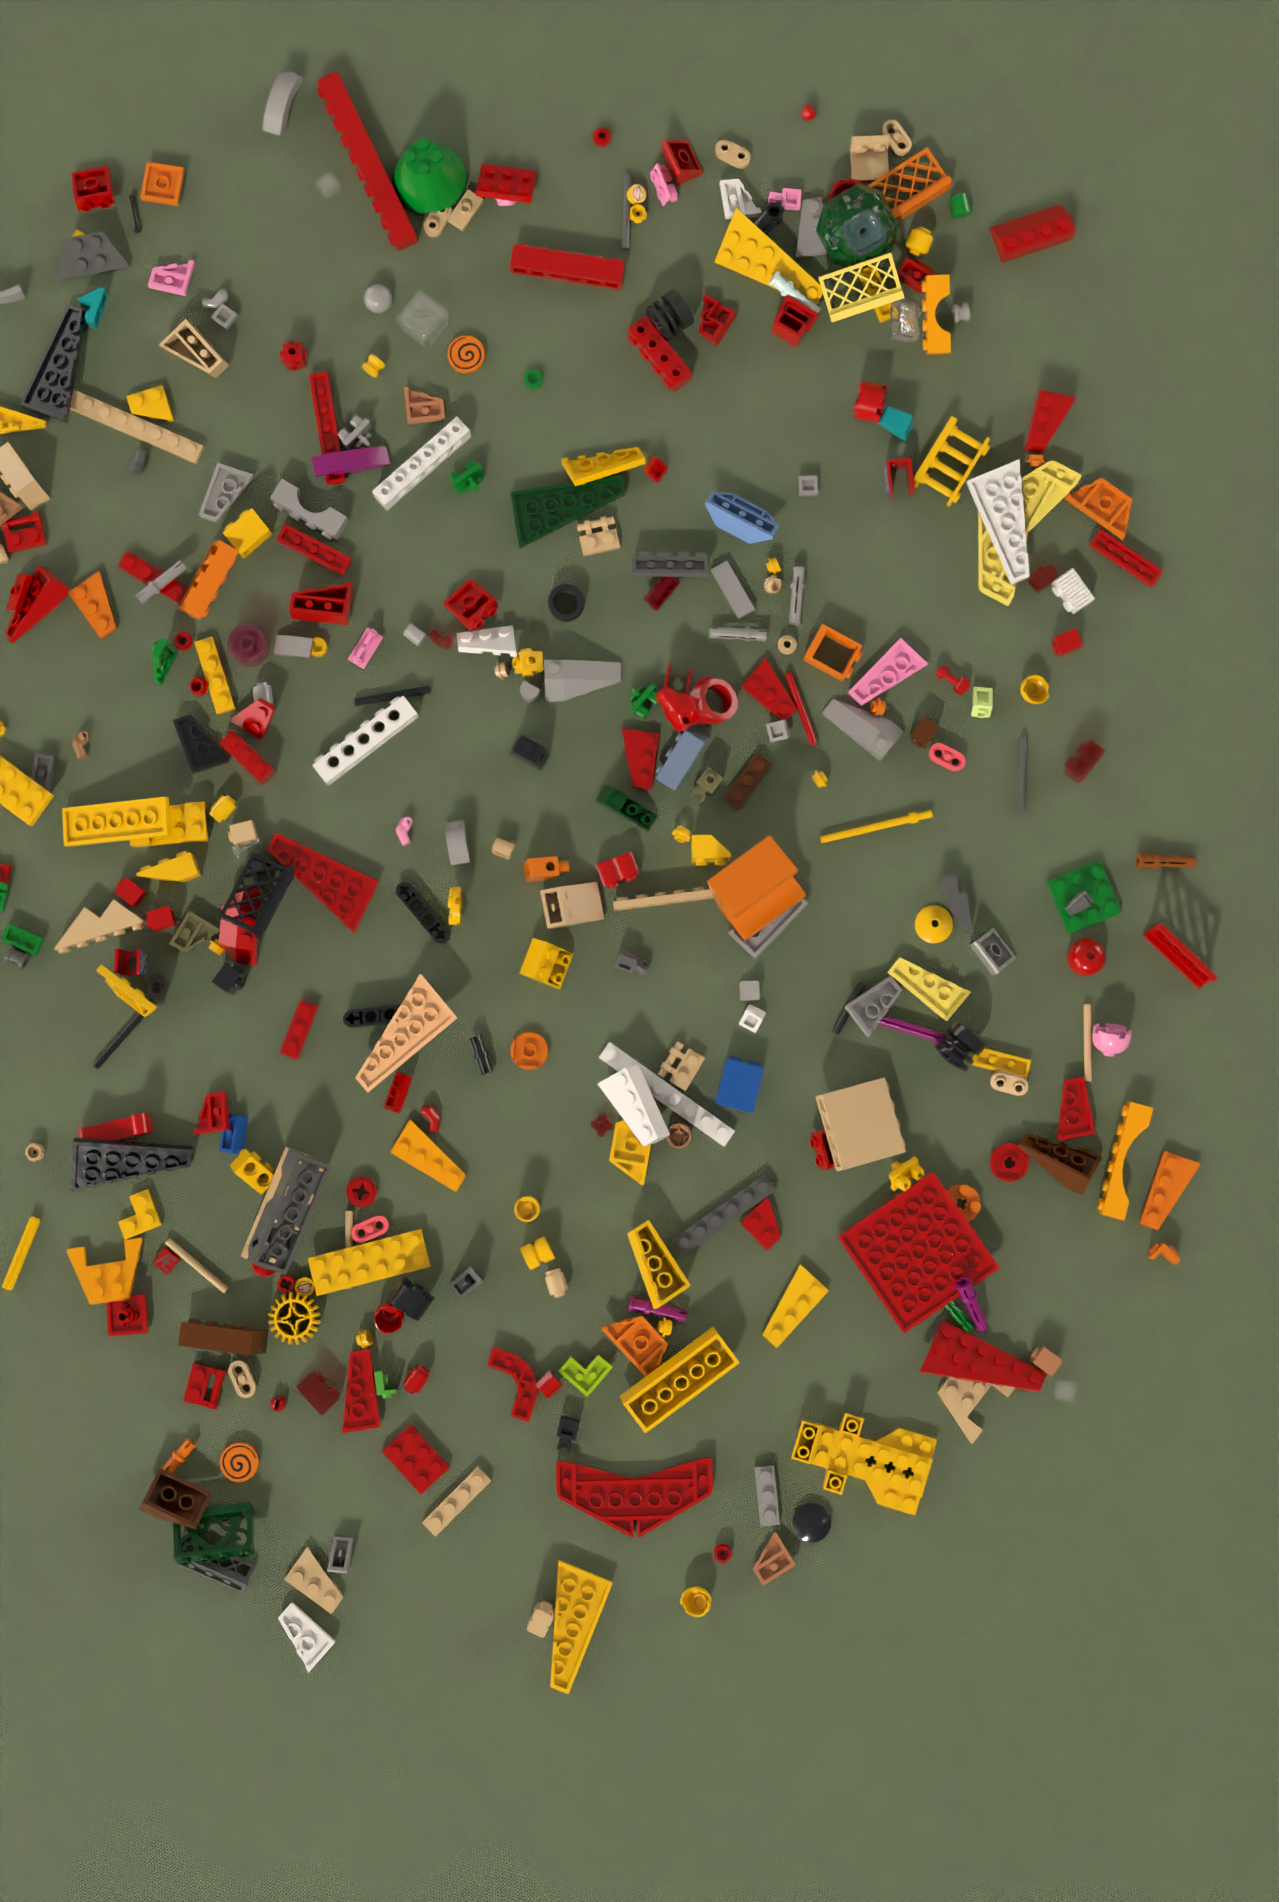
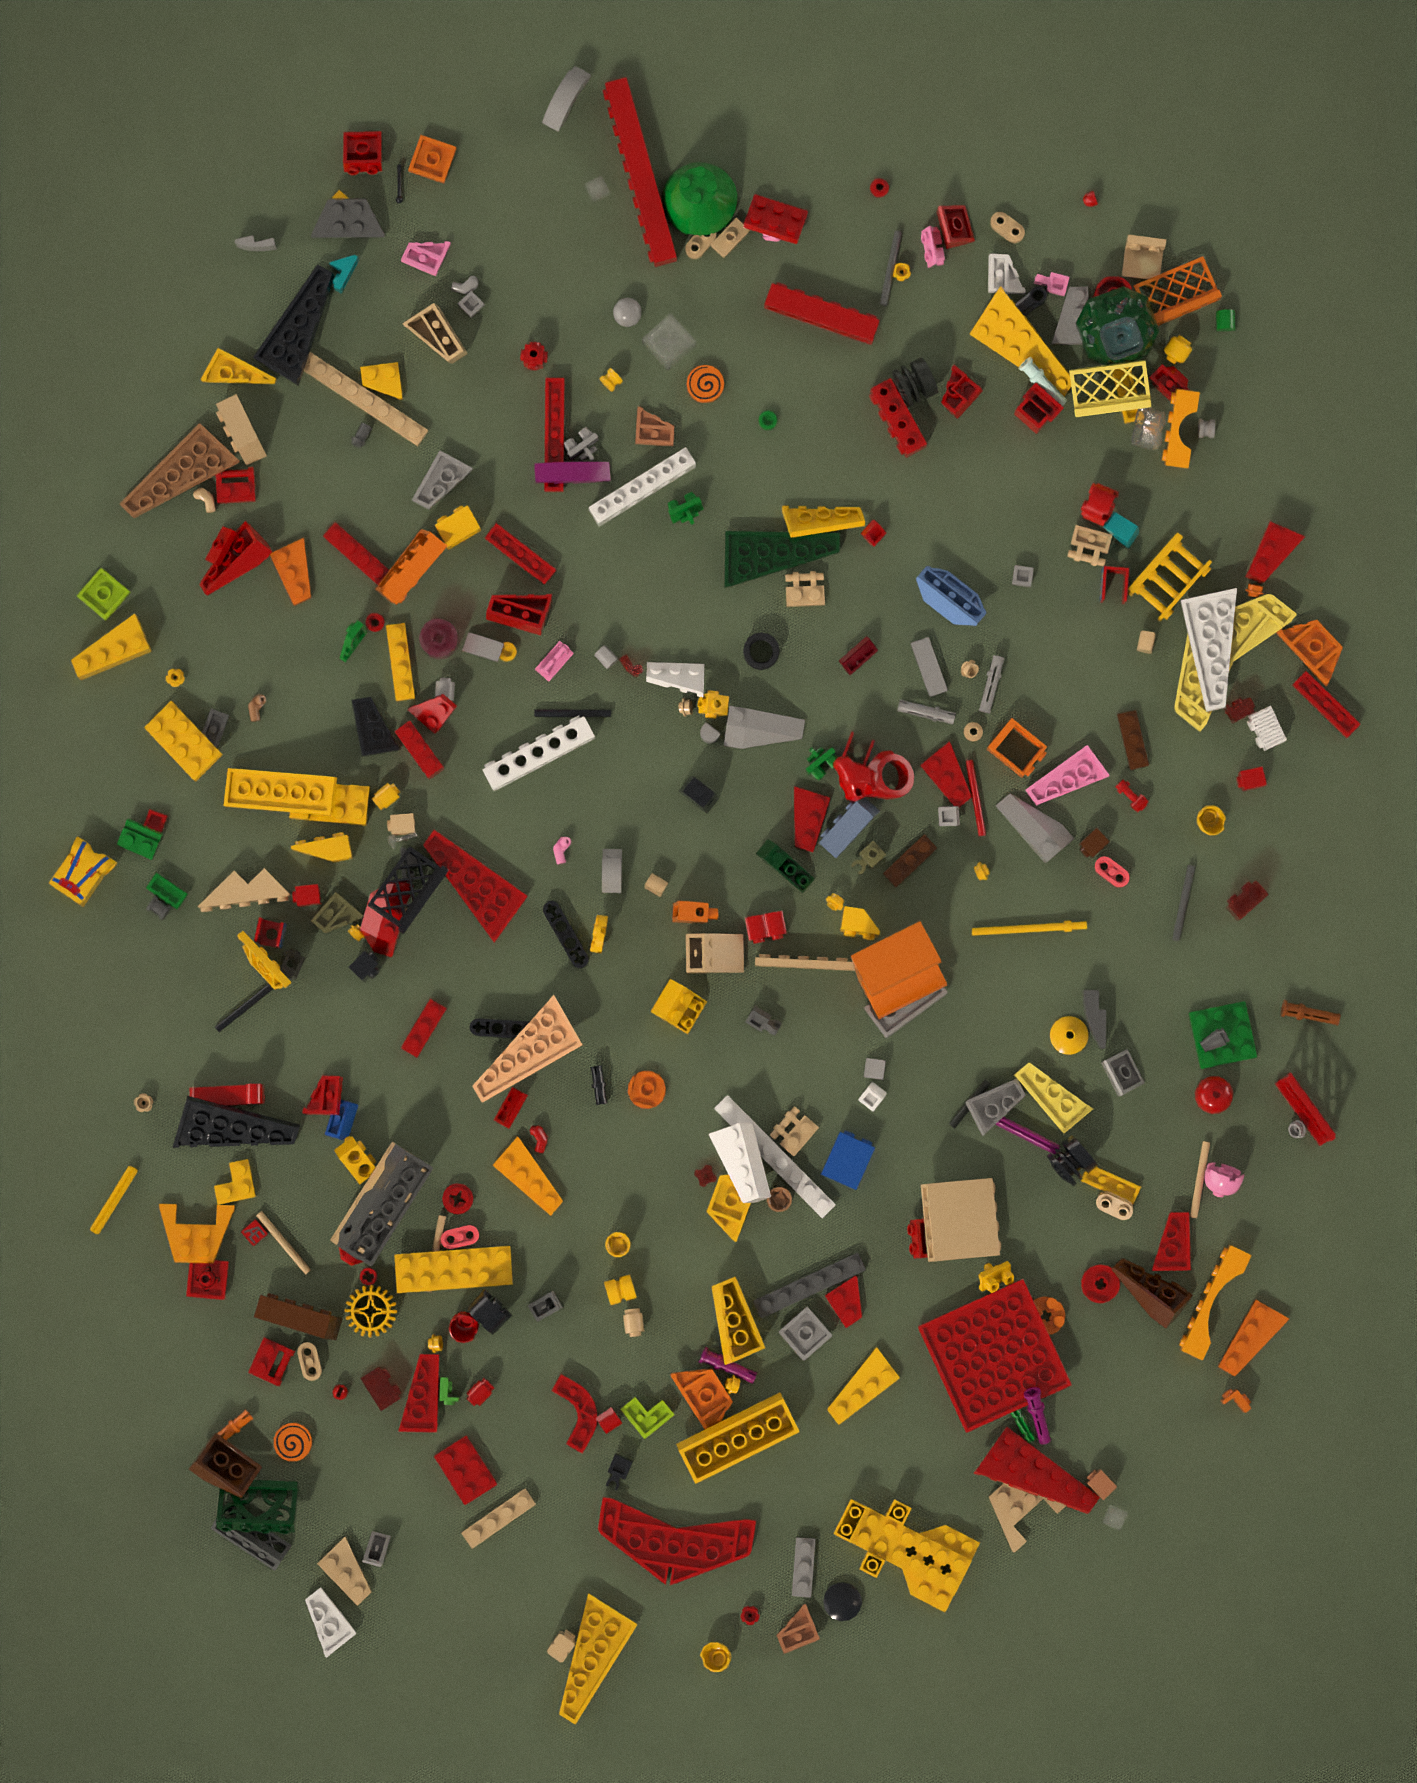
camera: 10 degrees right, 0 degrees up
red brick [114,877,148,908] -> none
light grey pin [135,560,188,604] -> none
red plate [190,677,208,696] -> none
light grey arch [270,479,349,540] -> none
tile [295,1277,315,1297] -> none
red plate [443,578,499,632] -> none
yellow tile [627,184,646,205] -> none
dark grey fence [632,556,708,577] -> none
yellow plate [766,557,781,575] -> none
orange plate [870,698,886,716] -> none
tan plate [882,120,912,156] -> none
yellowish green bracket [971,687,993,718] -> none
red slope [989,204,1076,263] -> none
none -> light grey plate [778,1307,833,1361]
none -> tan plate [1067,525,1112,566]
none -> reddish brown plate [1117,710,1149,770]
none -> tan brick [1137,631,1156,654]
none -> light grey plate [1288,1120,1307,1138]

